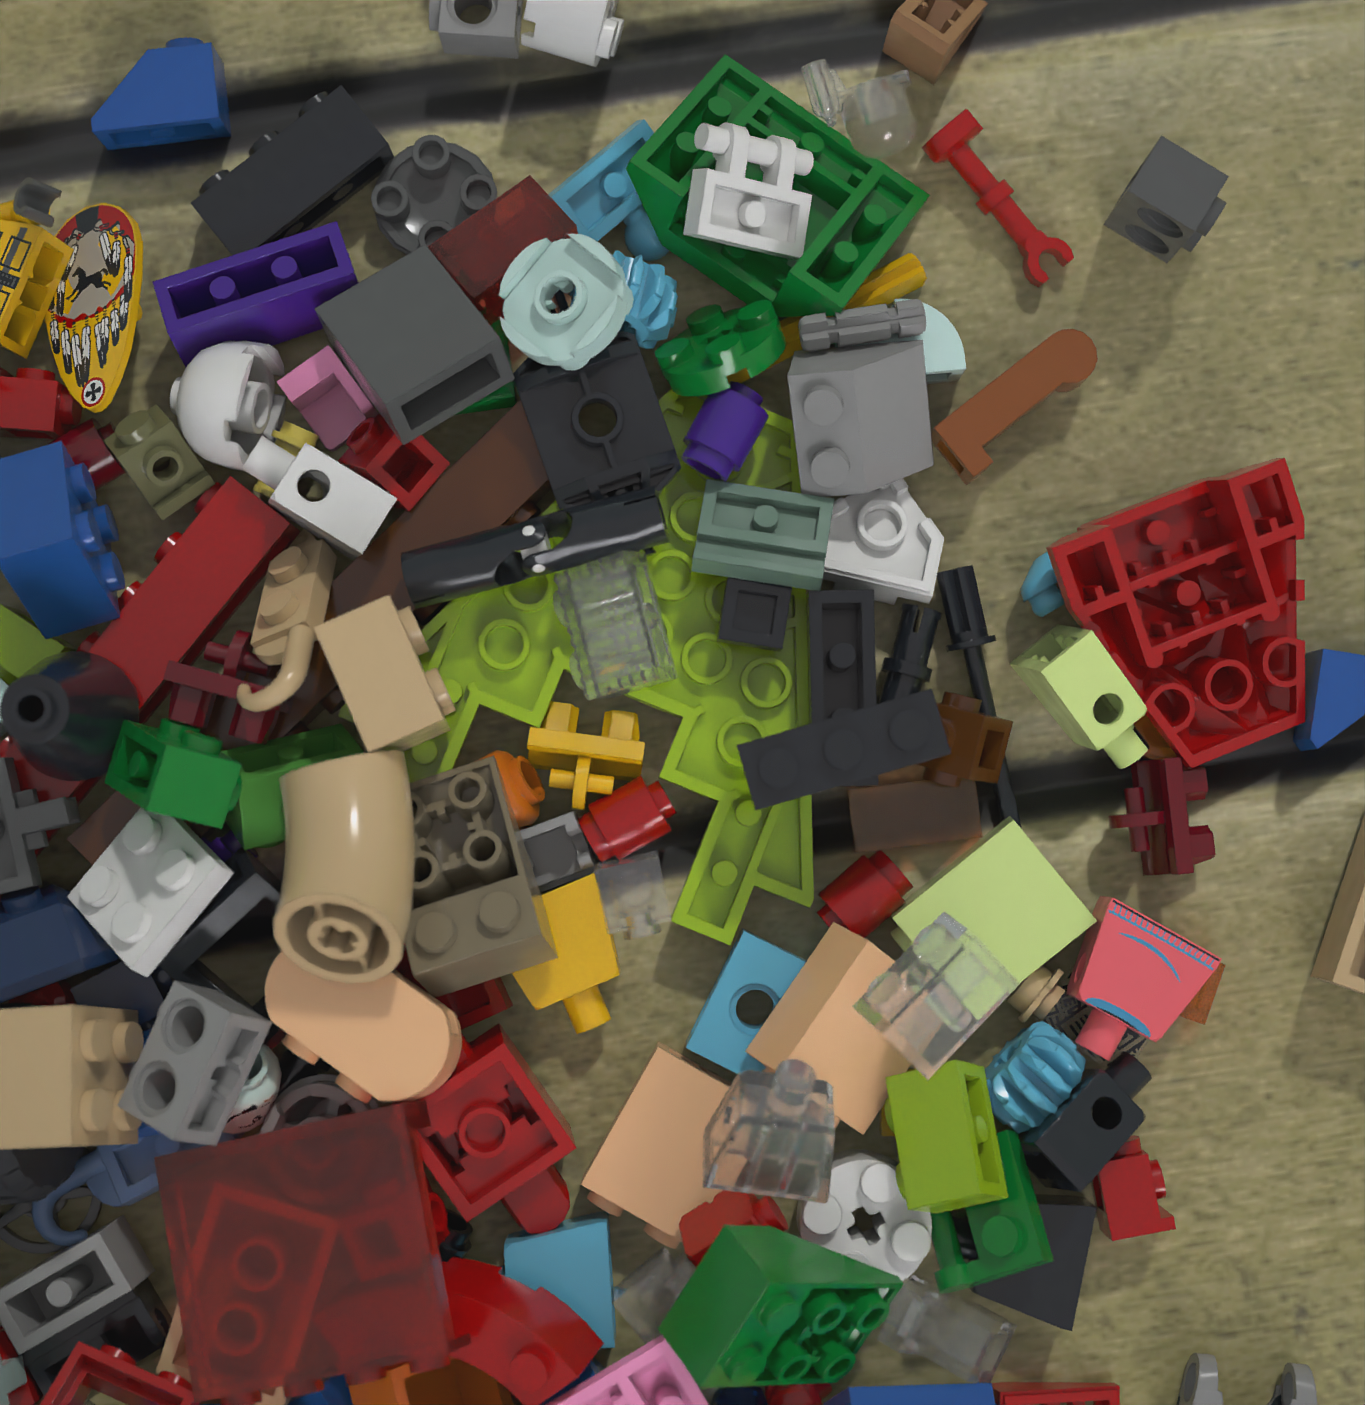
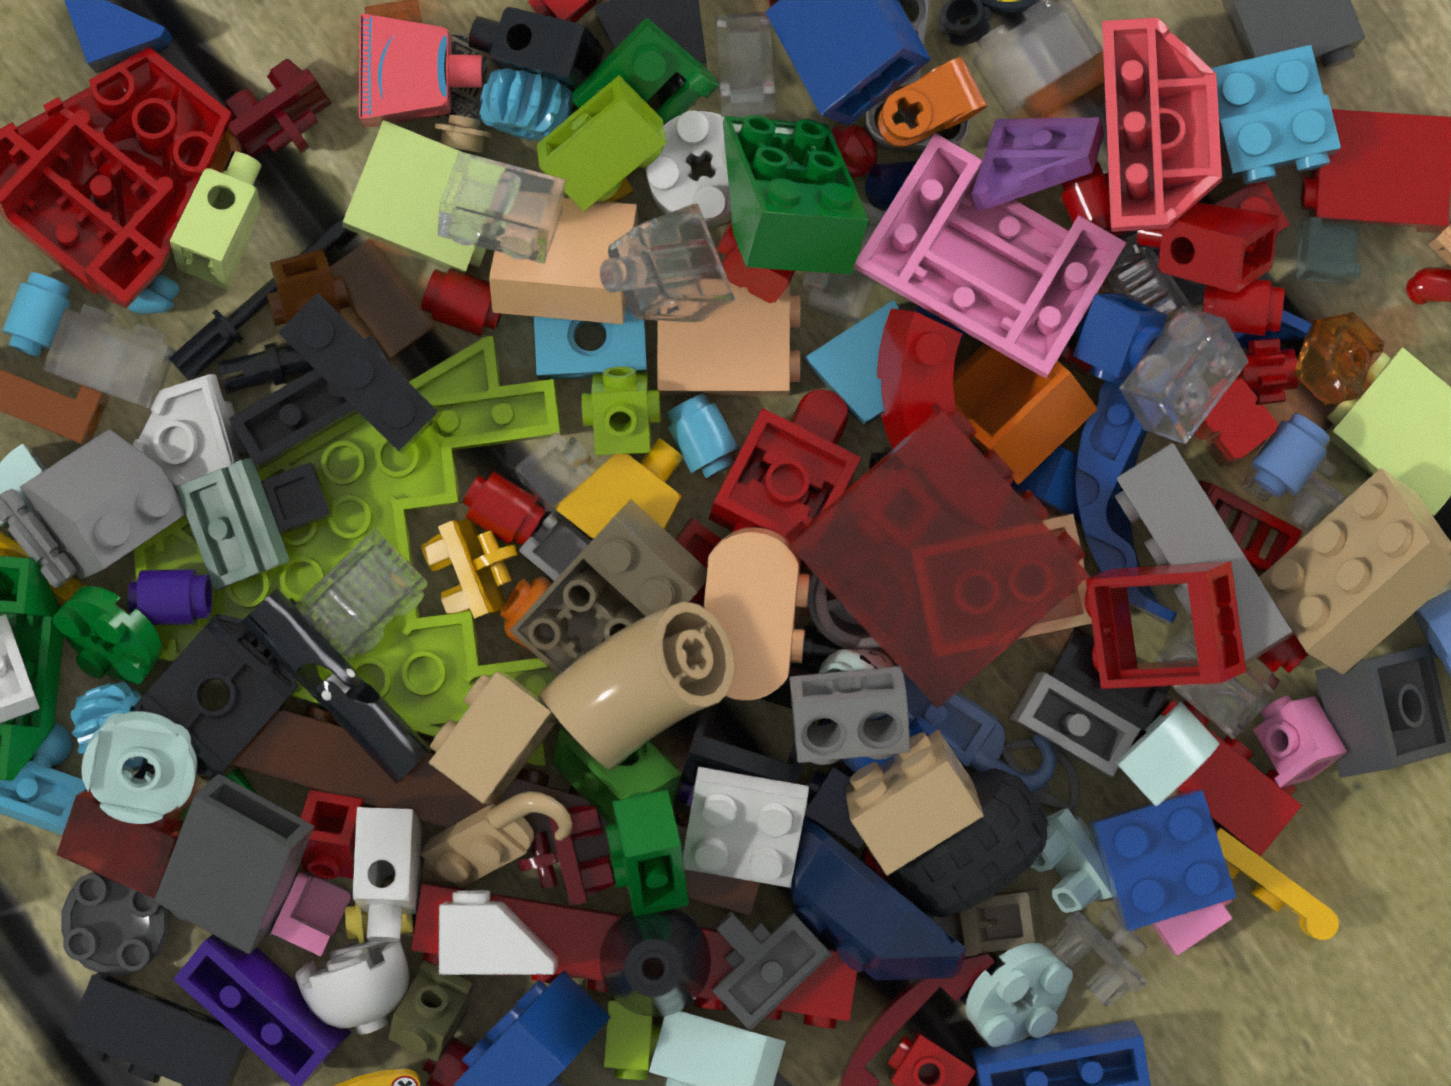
camera: 120 degrees left, 0 degrees up
none -> medium azure brick [2,272,72,357]
none -> clear brick [42,304,176,410]
none -> white slope [439,890,558,974]
none -> lime brick [582,366,661,455]
none -> medium azure brick [666,393,740,479]

